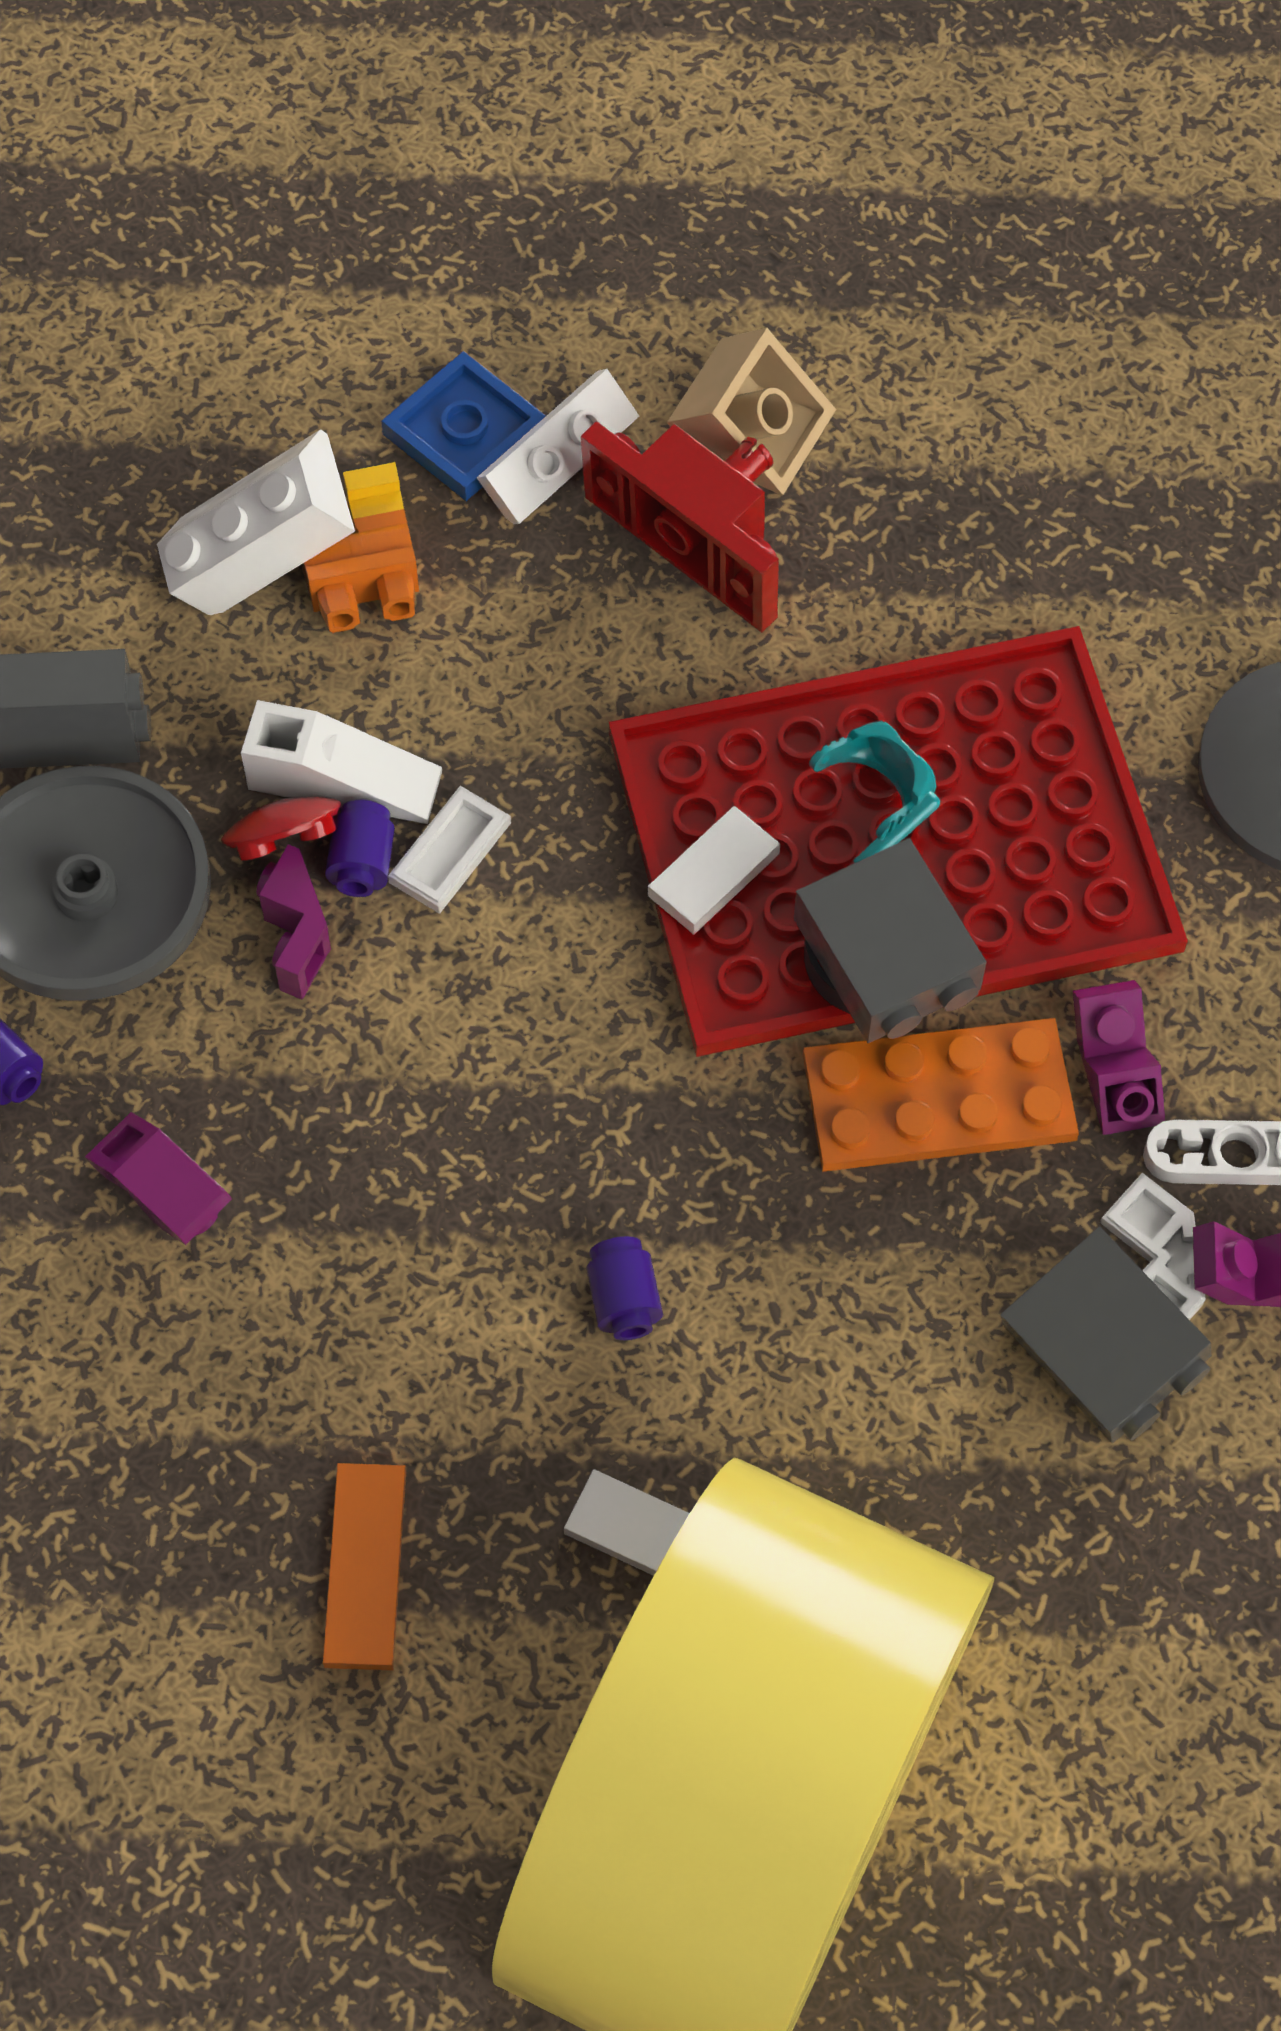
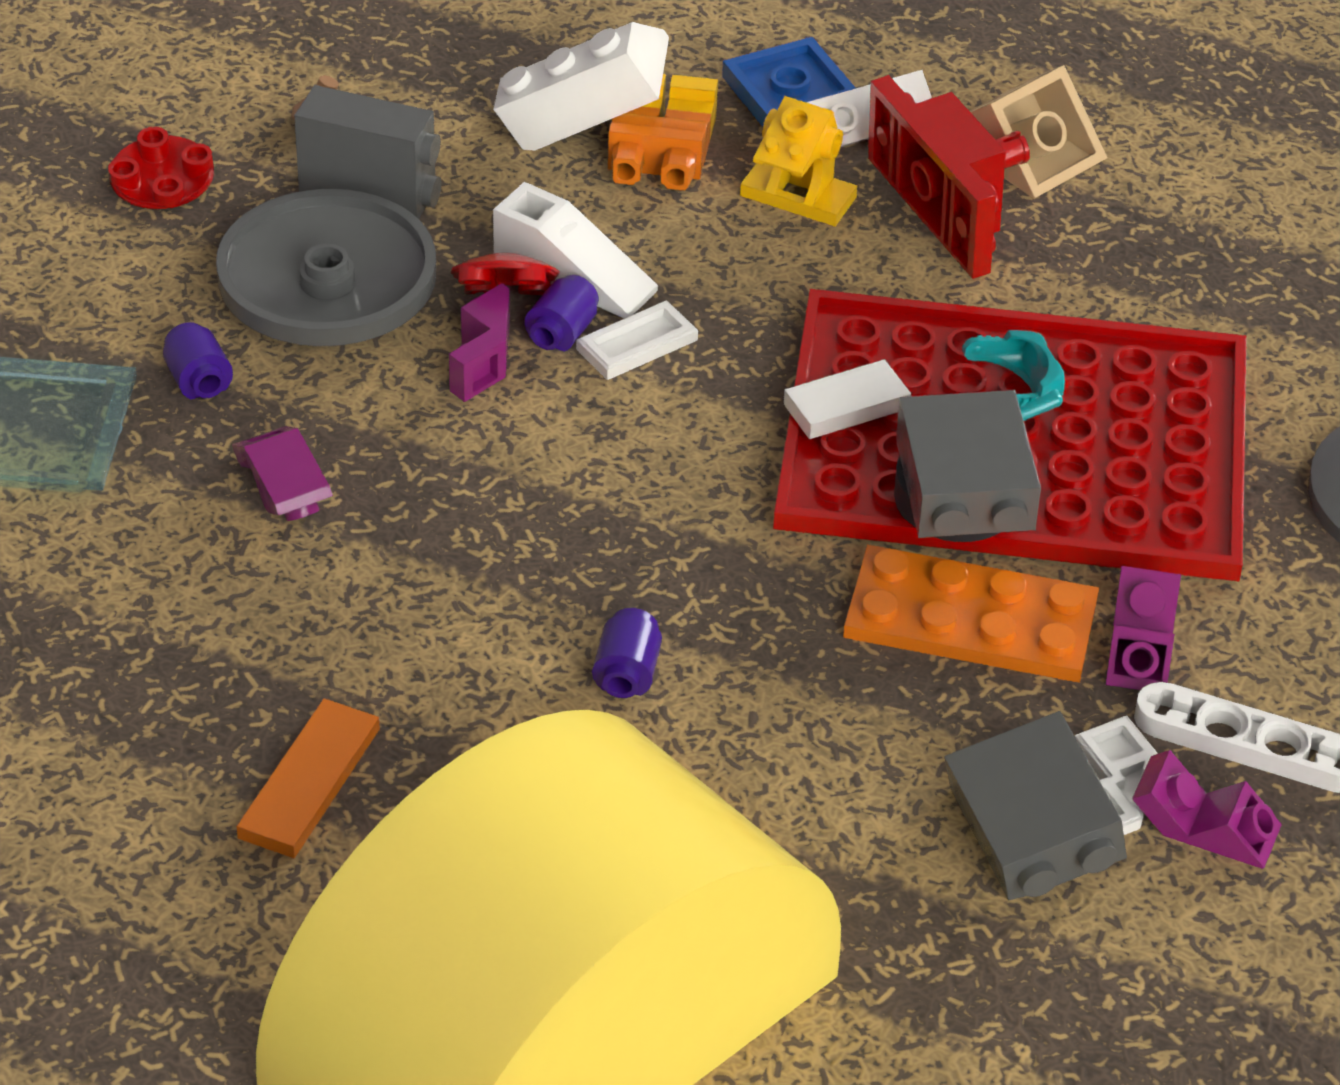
camera: 20 degrees right, 20 degrees down
none -> yellow tile [740,96,858,227]

